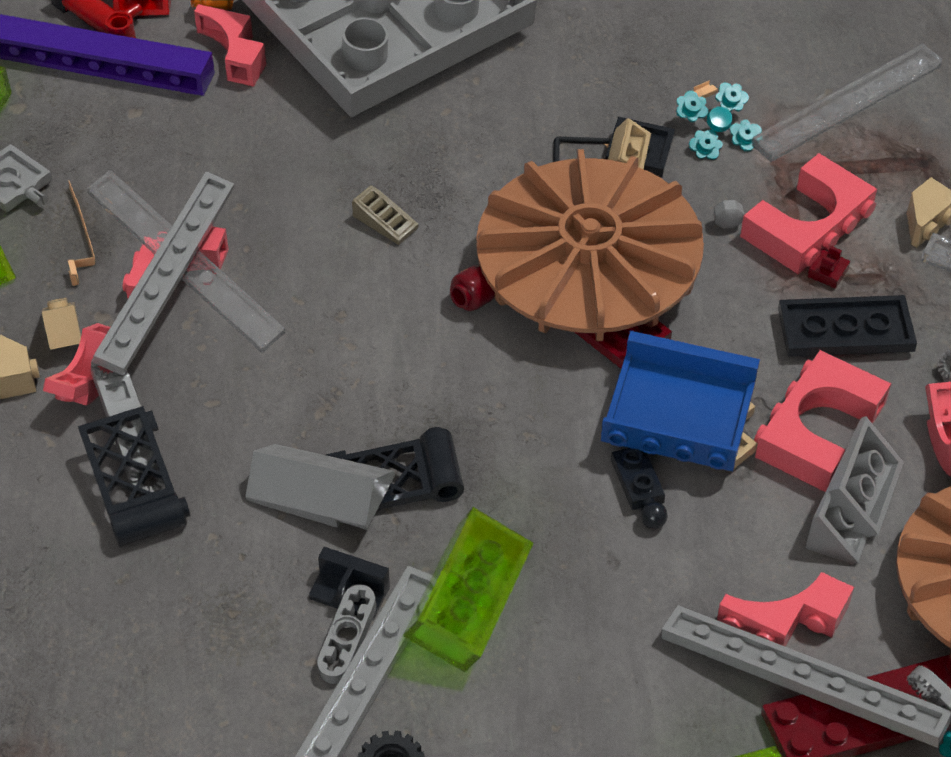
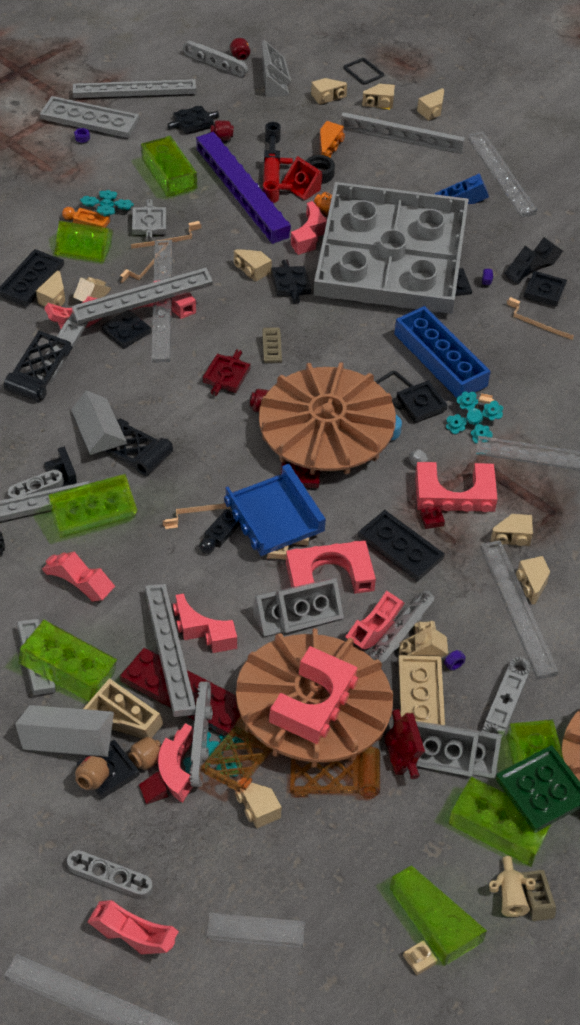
camera: 45 degrees right, 0 degrees up
tan slope [608,118,651,169] -> none
none -> coral arch [42,551,115,602]
none -> black plate [101,310,152,349]
none -> light nougat piece [131,221,201,249]
none -> light nougat piece [162,503,230,529]
none -> dark red plate [202,349,251,396]
none -> tan slope [234,249,272,282]
none -> black plate [270,259,312,304]
none -> blue brick [394,306,491,398]

